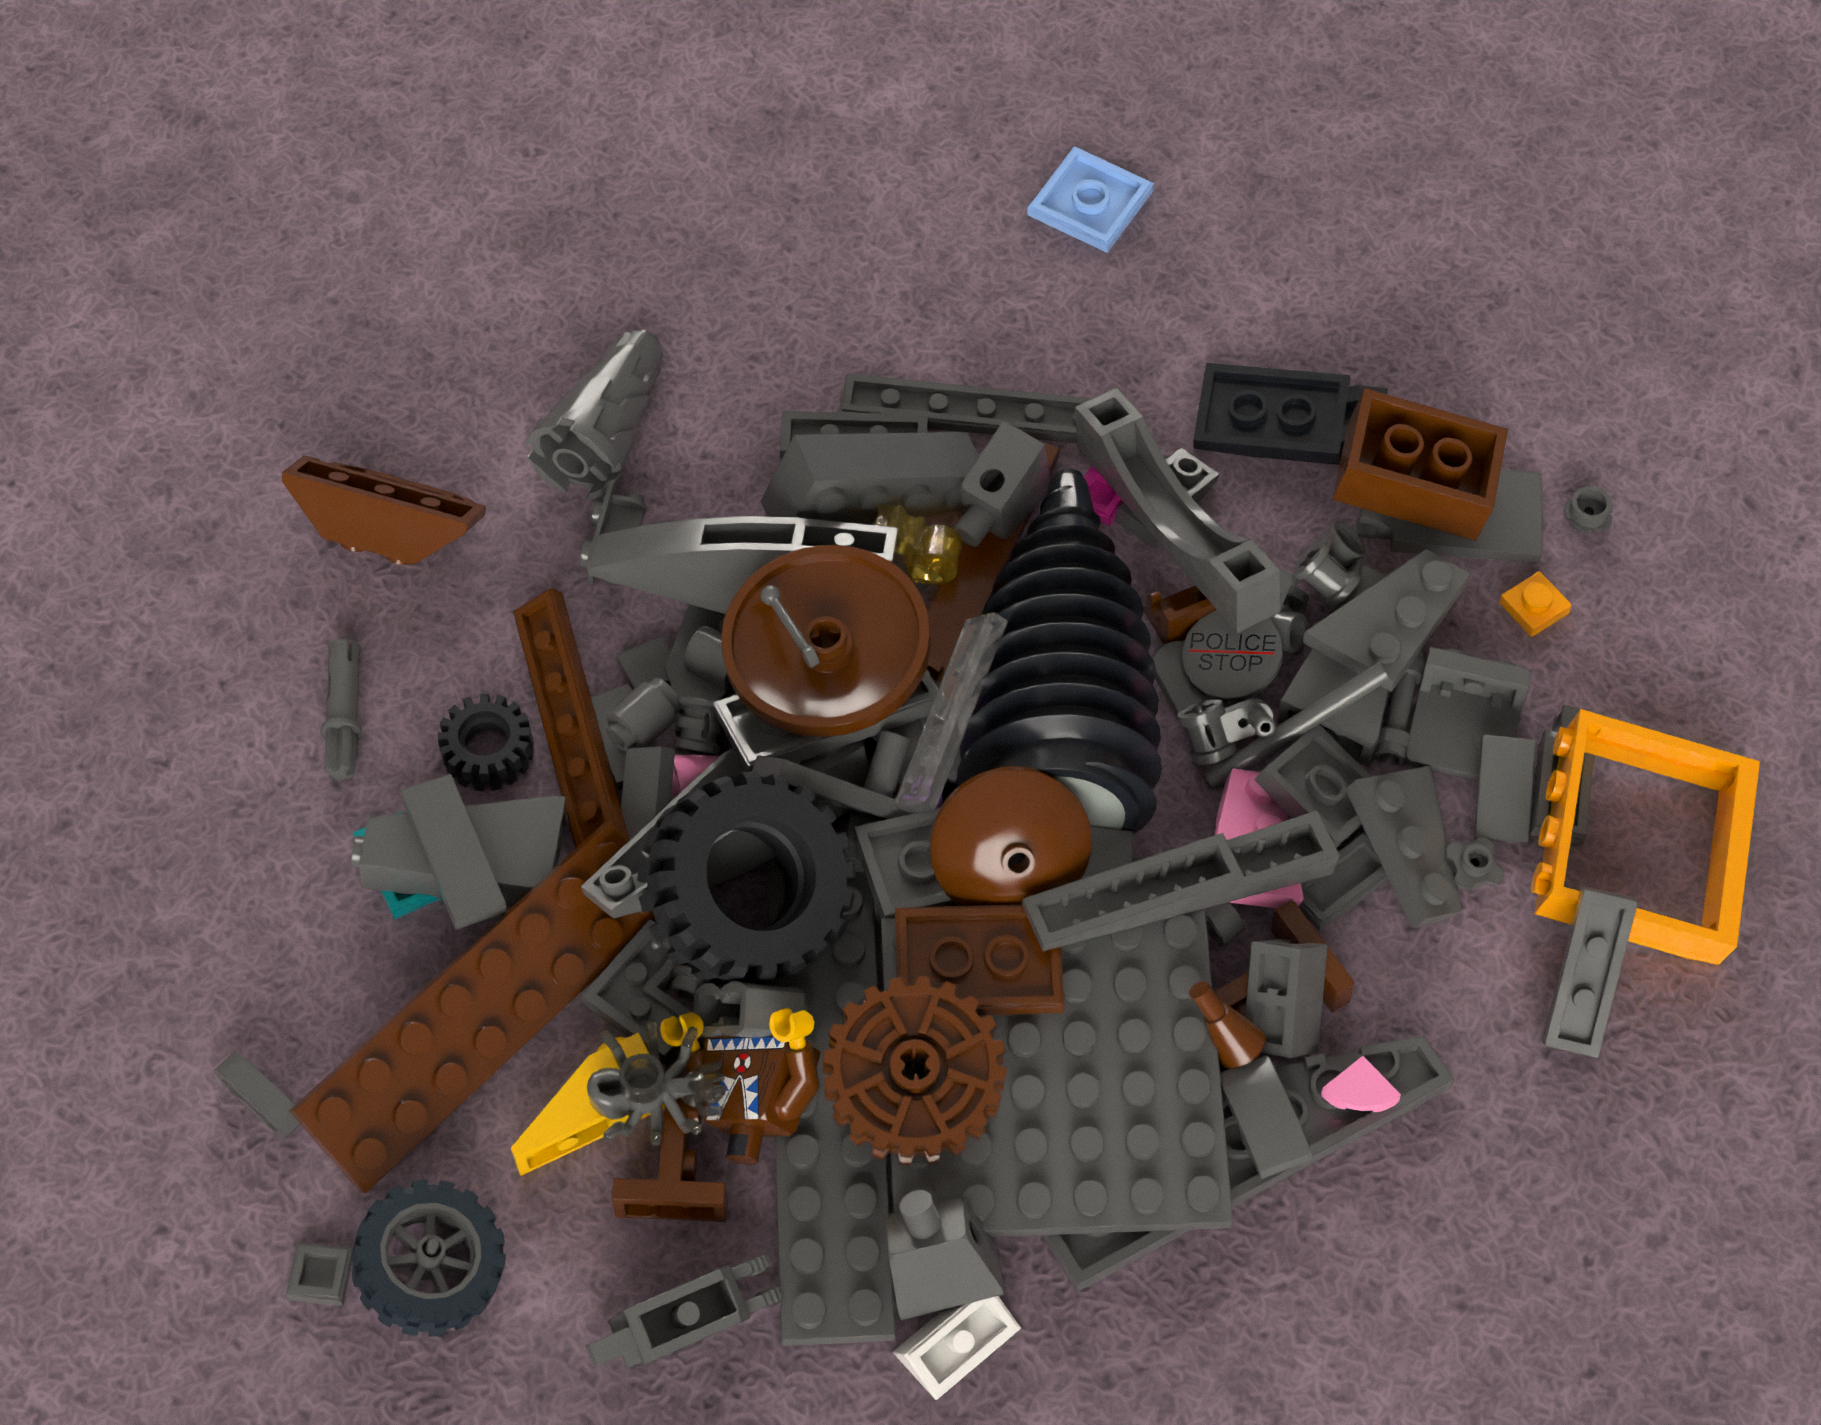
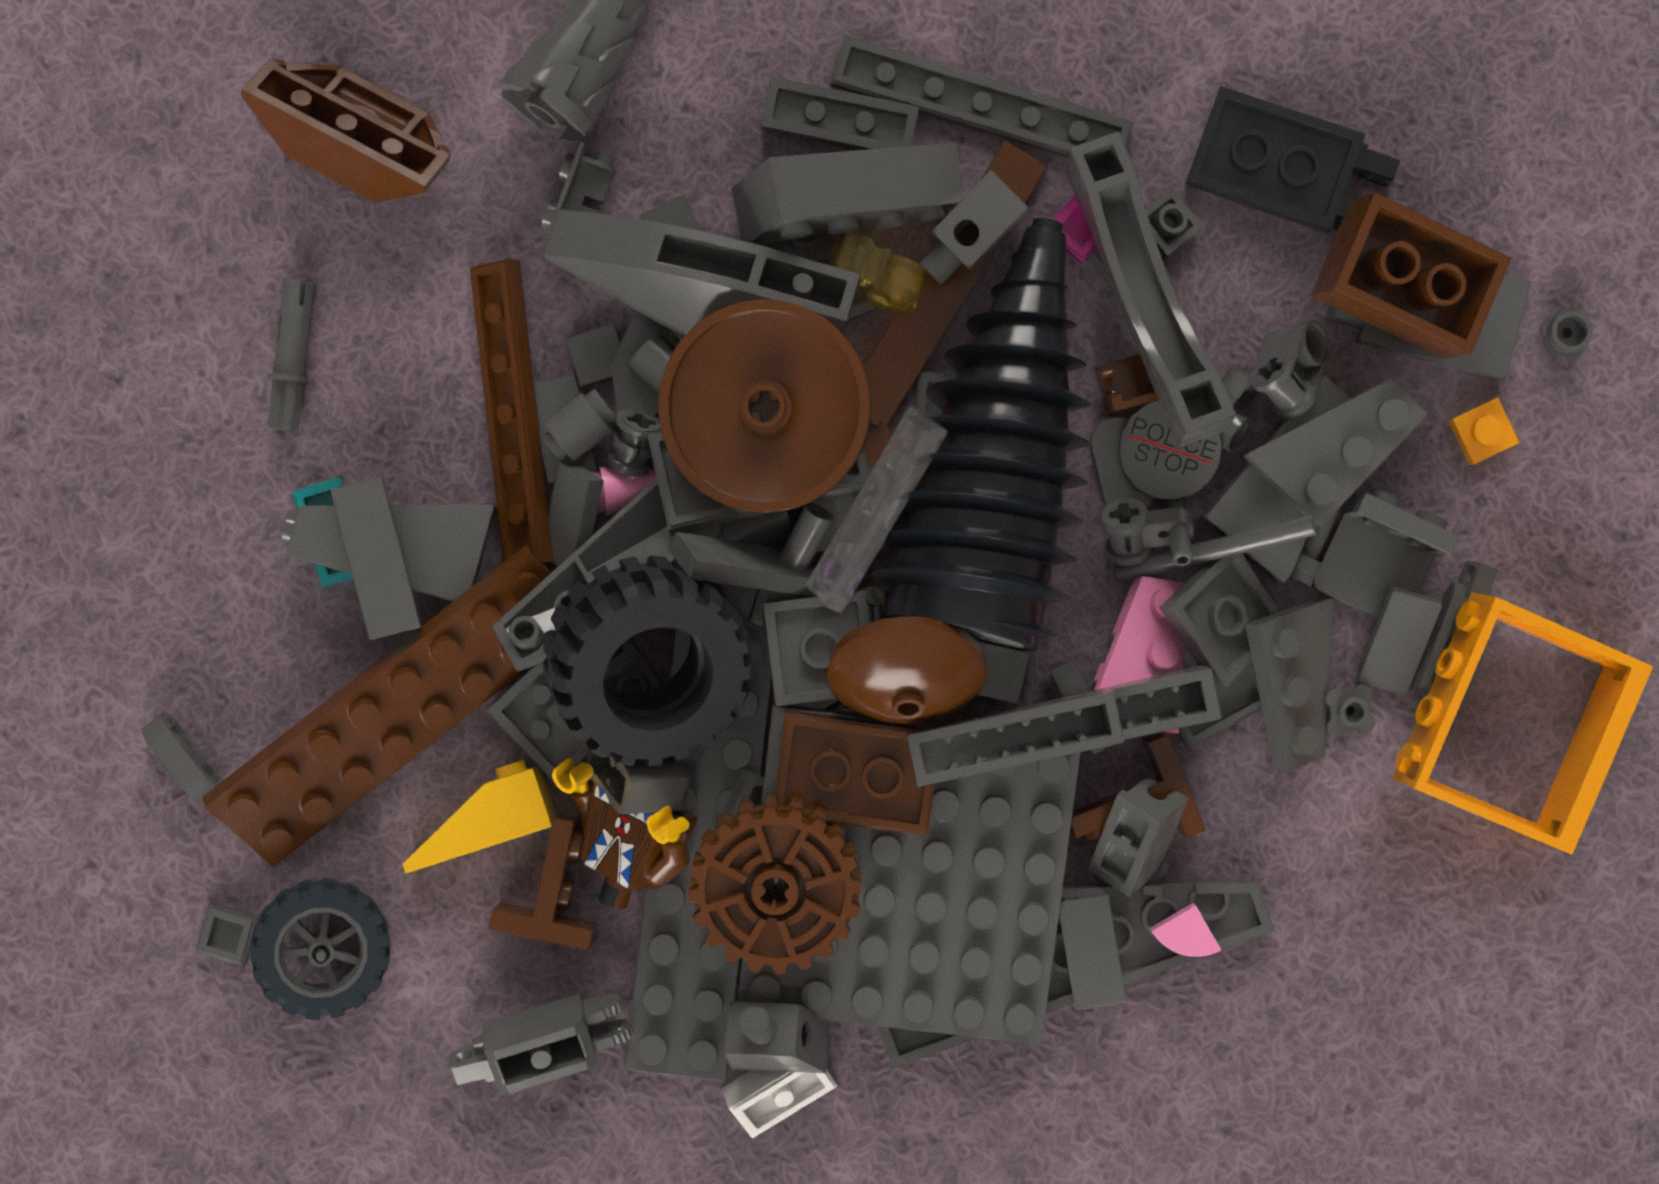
camera: 10 degrees right, 30 degrees up
black tyre [438,693,534,791] -> none
animal [587,1020,725,1146] -> none
dark grey hinge [760,585,820,668] -> none
reddish brown cone [1189,981,1266,1068] -> none
dark grey plate [1543,886,1638,1058] -> none

